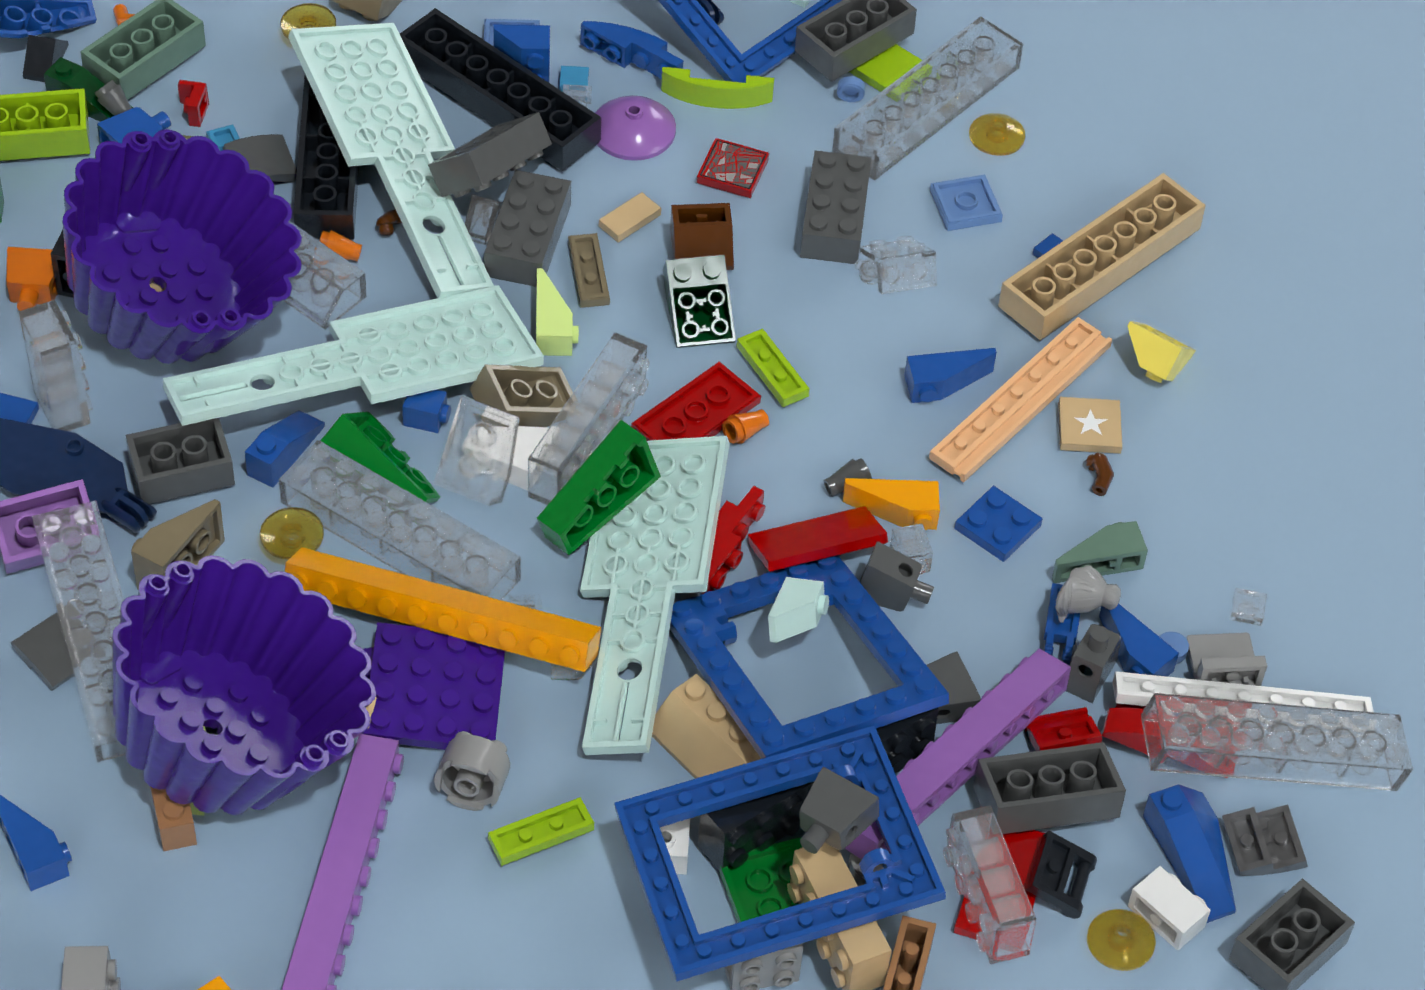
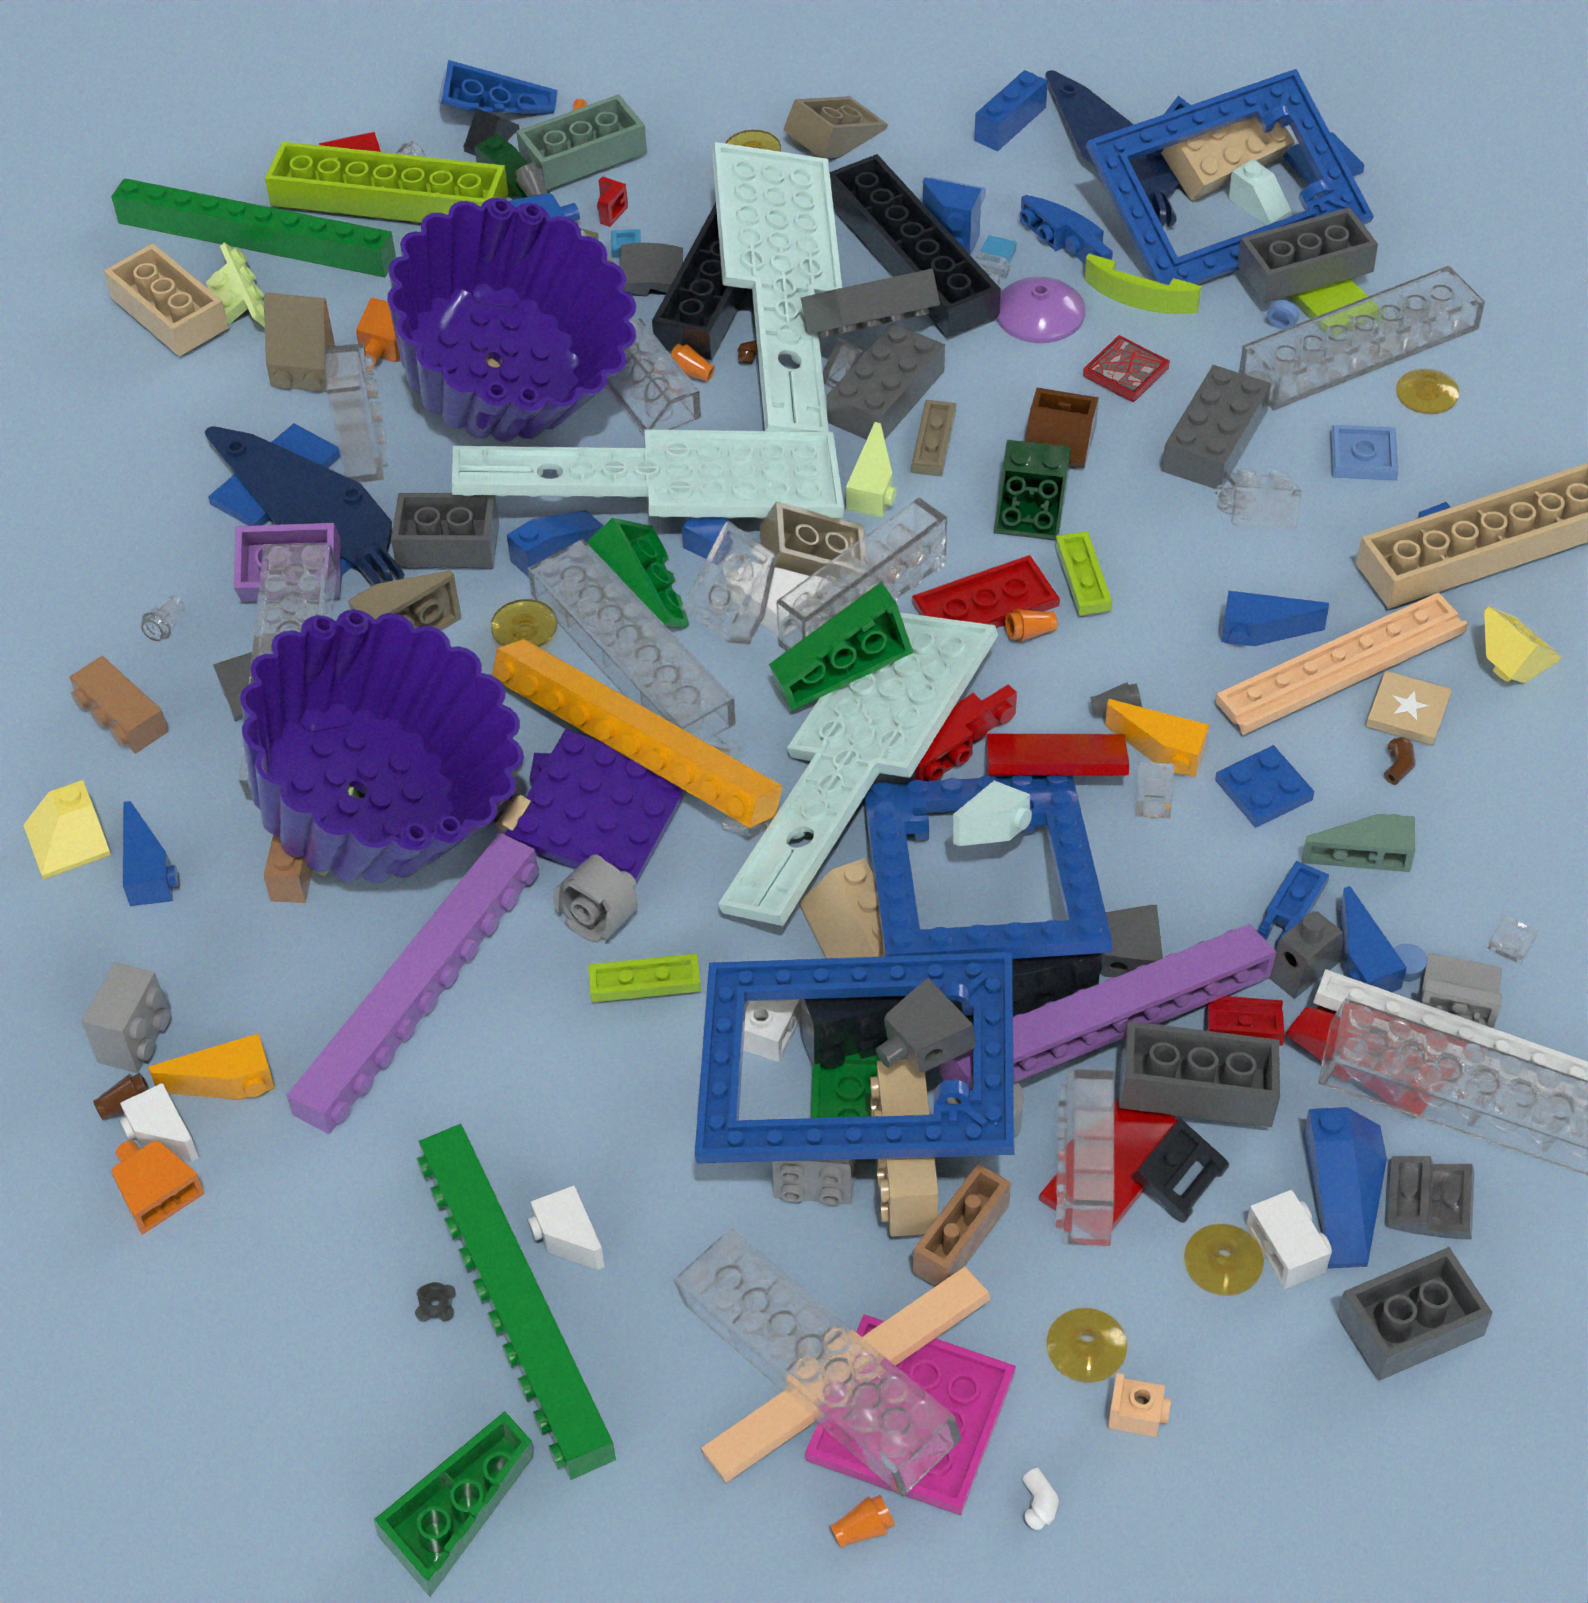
camera: 25 degrees right, 0 degrees up
tan tile [599,192,661,242] -> none
dark grey torso [860,541,934,612] -> none
light grey hair [1055,565,1121,623] -> none

